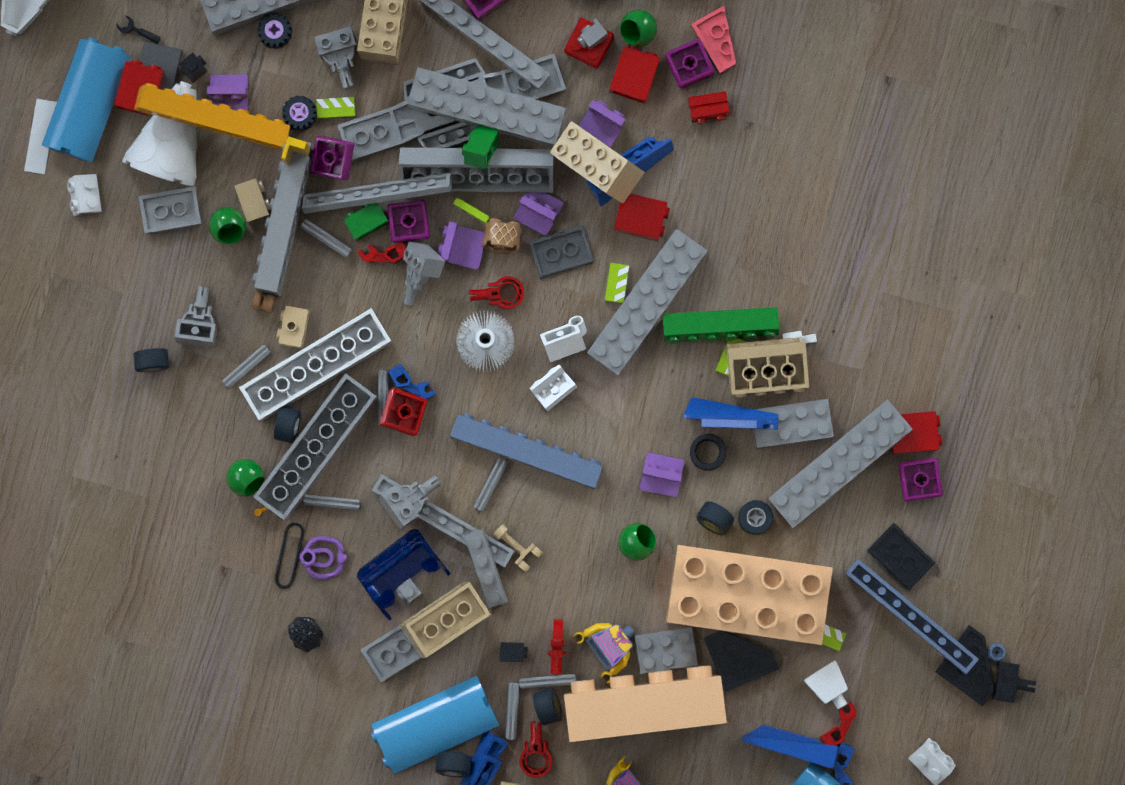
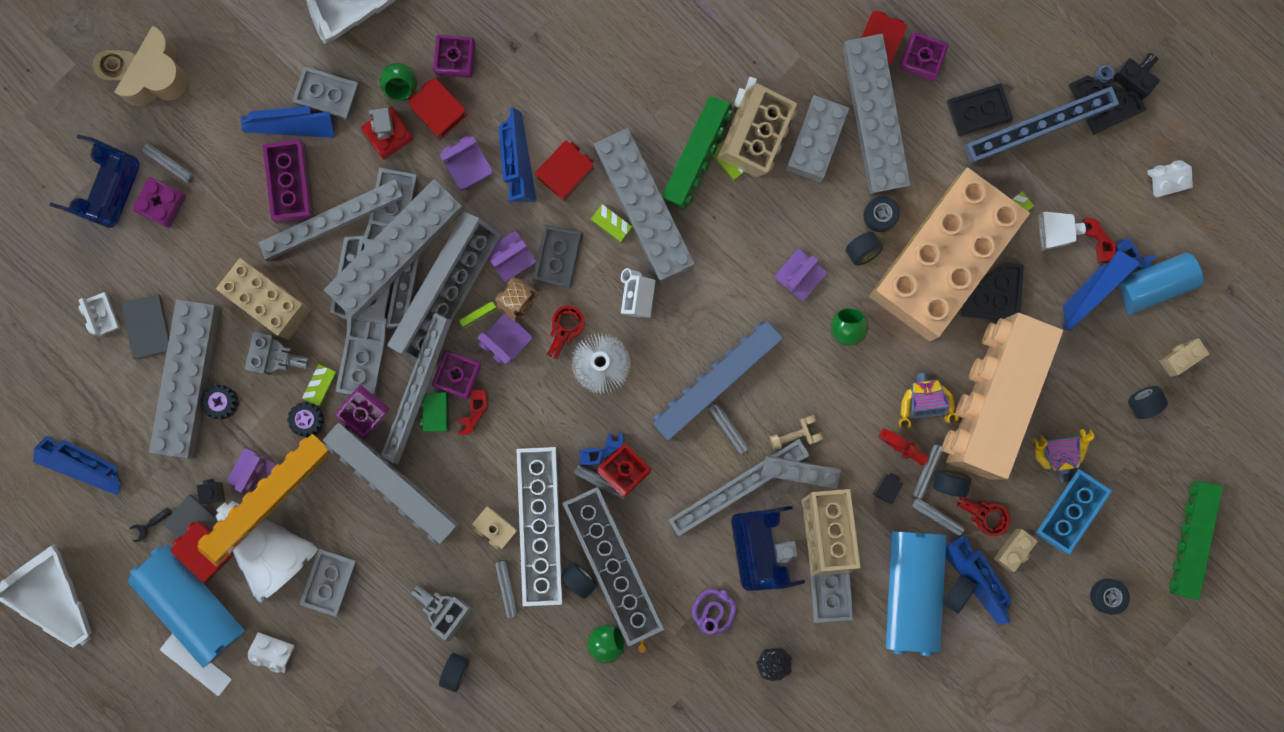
camera: 75 degrees left, 0 degrees up
green helmet [209,207,246,245] -> none
tan brick [235,178,270,222] -> none
medium nougat wheel [252,291,276,313] -> none
black piece [275,522,304,588] -> none
yellow panel [281,136,310,165] -> none
light grey axle [301,219,351,257] -> none
light grey axle [303,494,360,510] -> none
light grey brick [378,475,441,530] -> none
light grey brick [402,242,445,305] -> none
green brick [462,125,499,169] -> none
white bracket [530,365,577,411] -> none
tan brick [549,121,645,203] -> none
light grey plate [635,627,698,674] -> none
blue wedge [684,397,779,430] -> none
red brick [688,91,730,124] -> none
black tyre [690,434,726,471] -> none
coral wing [691,6,736,74] -> none

